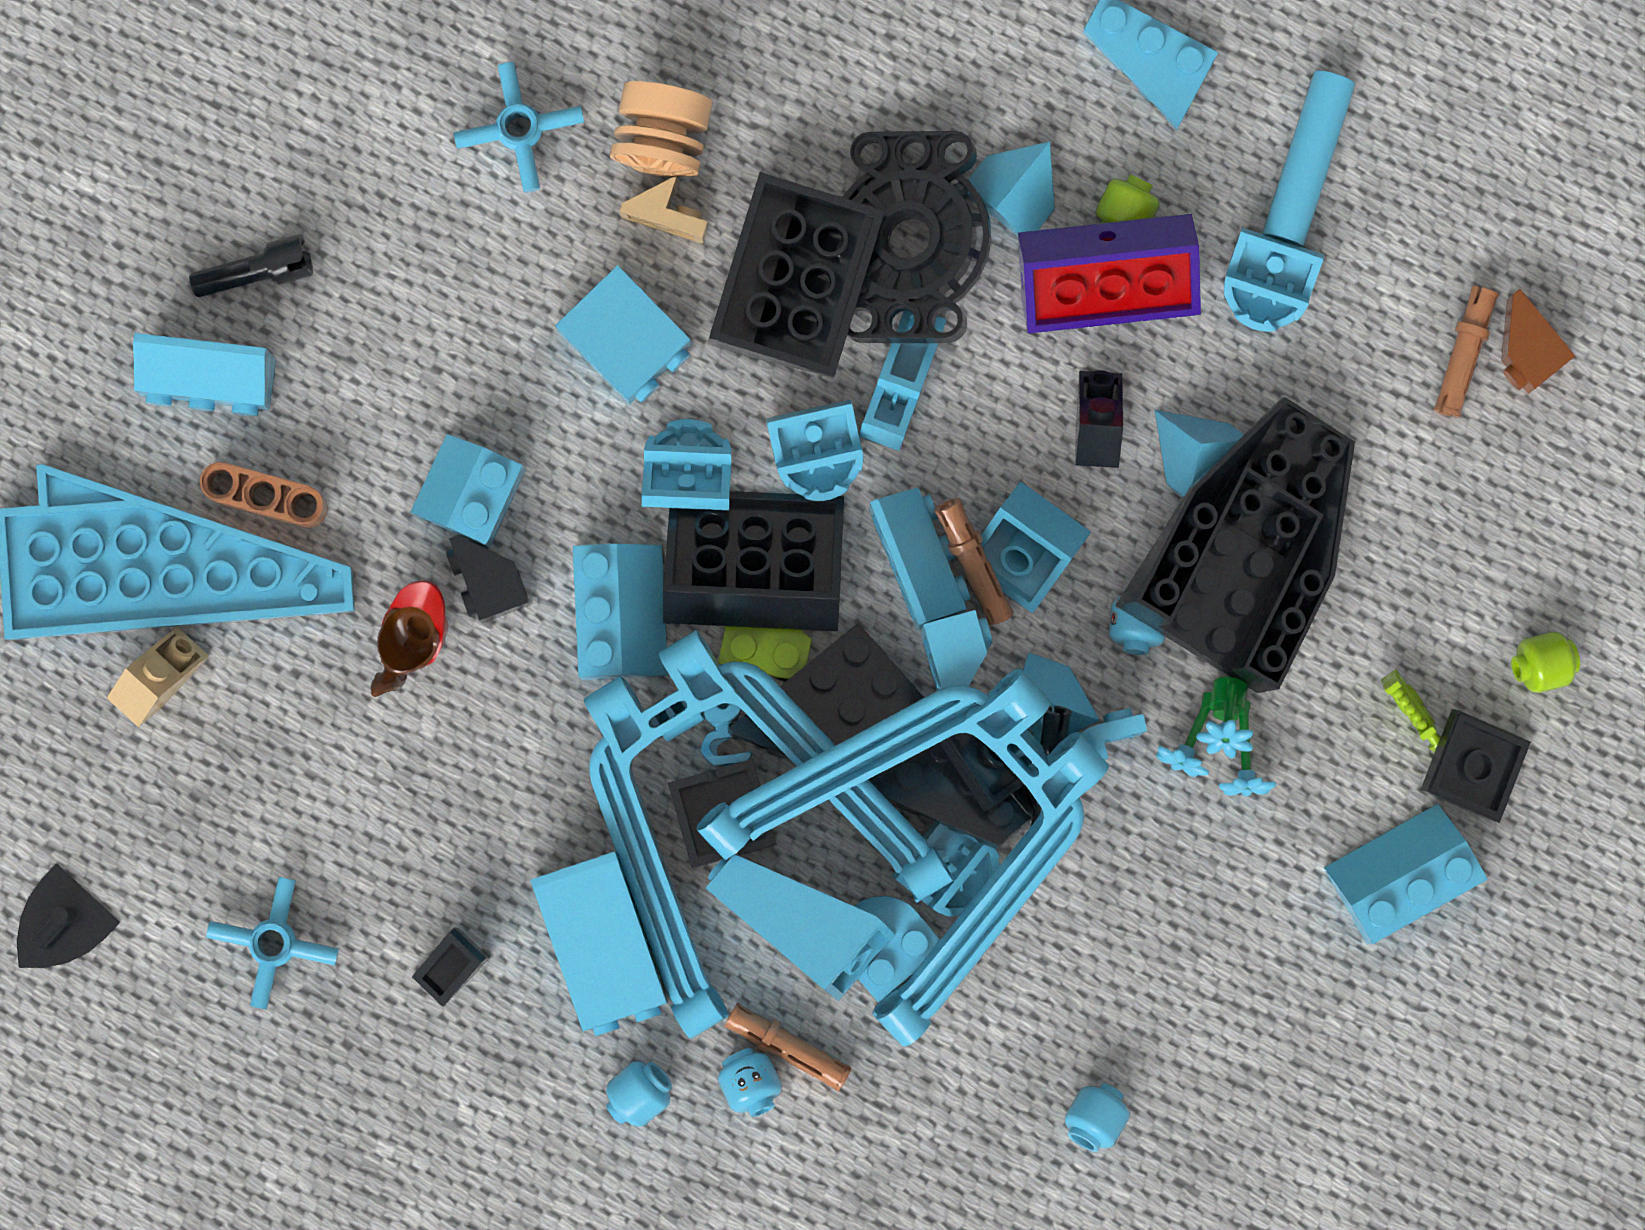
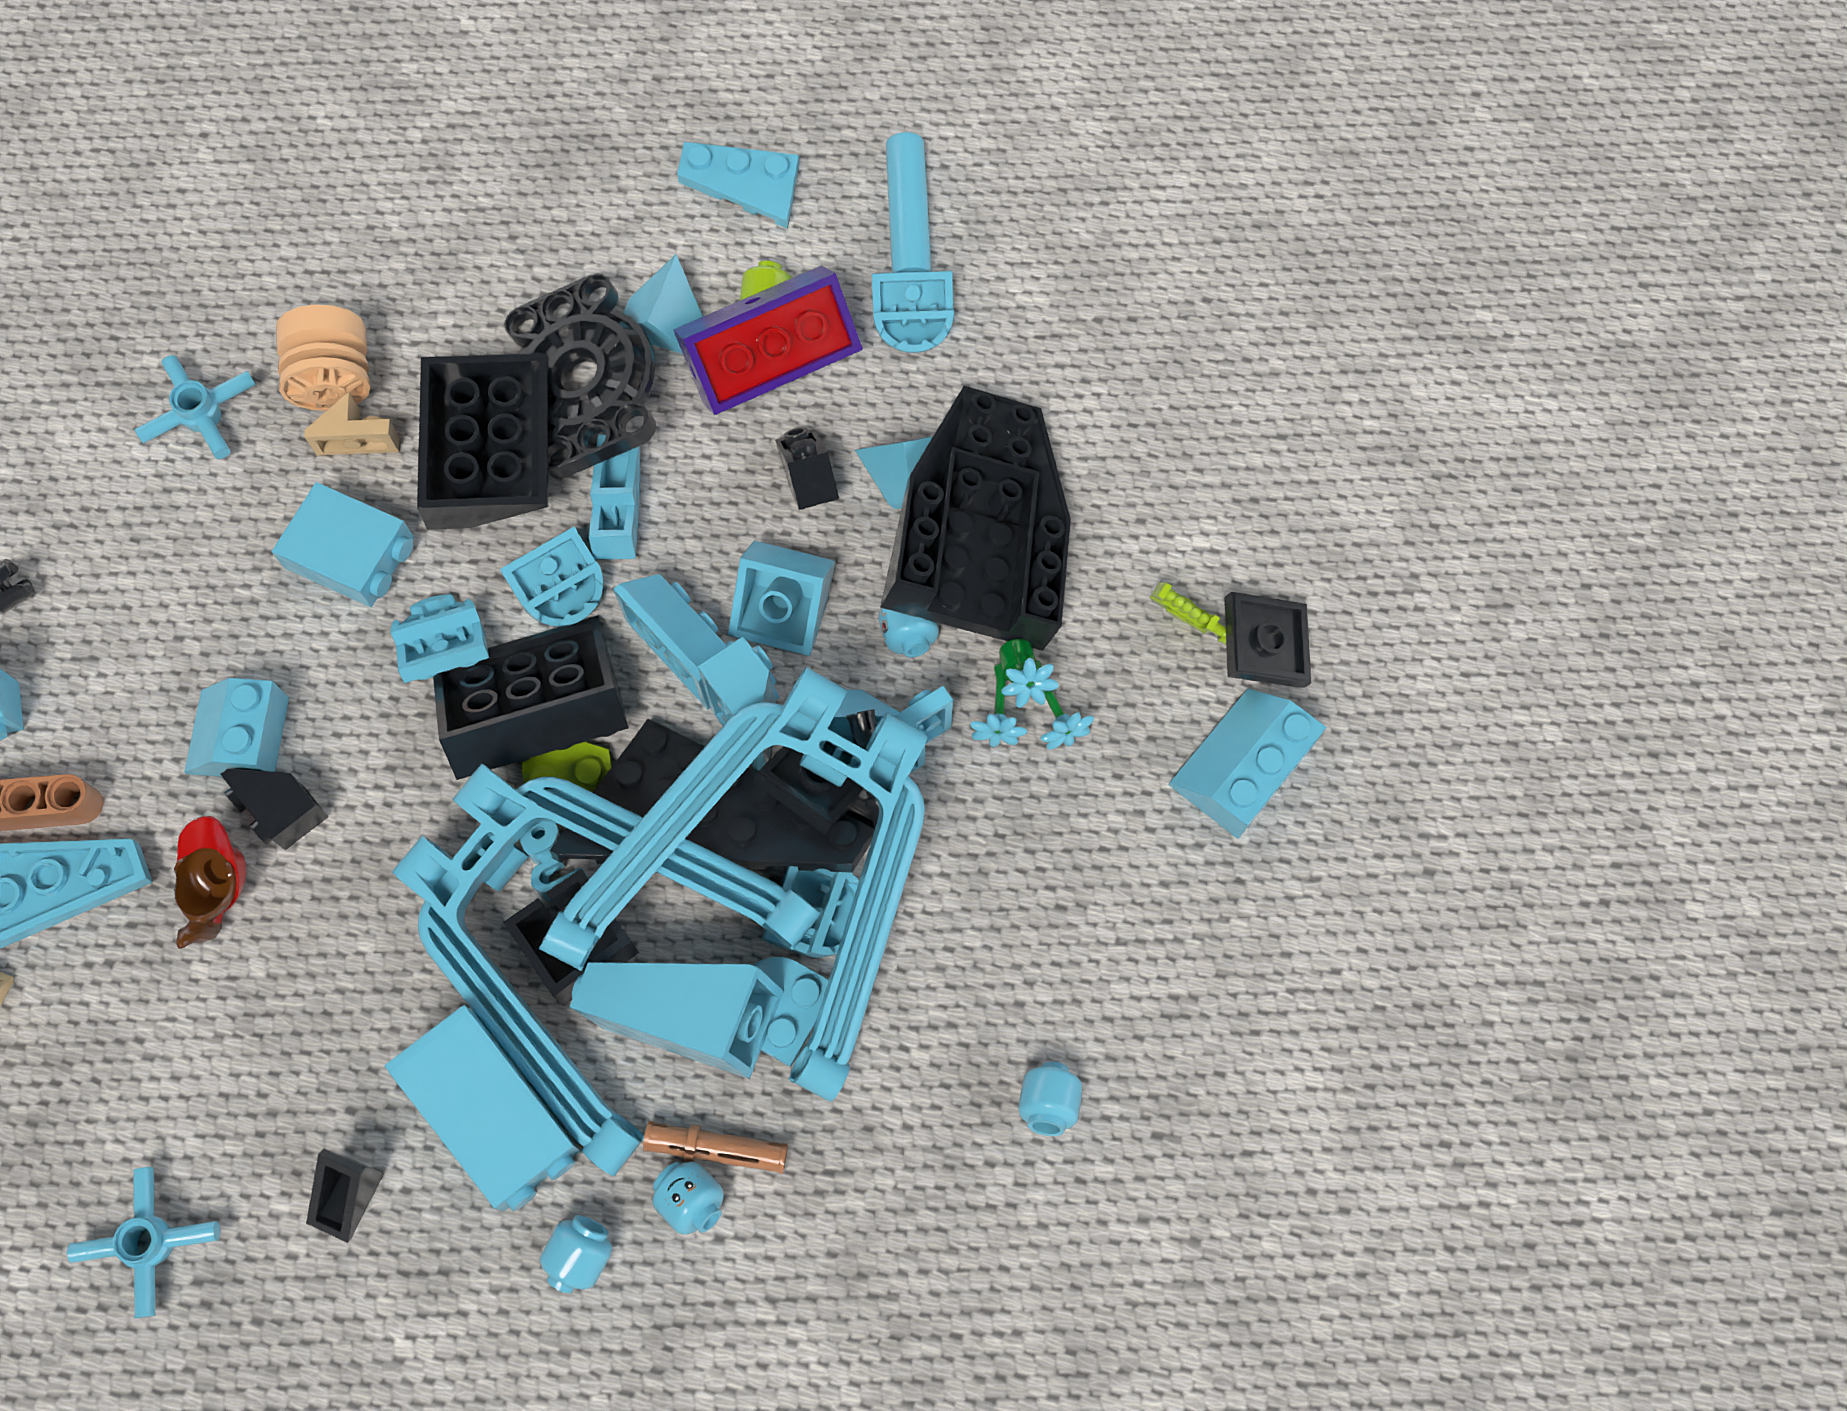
camera: 20 degrees left, 15 degrees down
medium azure slope [573,544,668,680] -> none
nougat pin [934,498,1014,625] -> none
nougat pin [1433,286,1499,418] -> none
dark orange slope [1501,289,1575,394] -> none
lime head [1511,632,1580,693] -> none

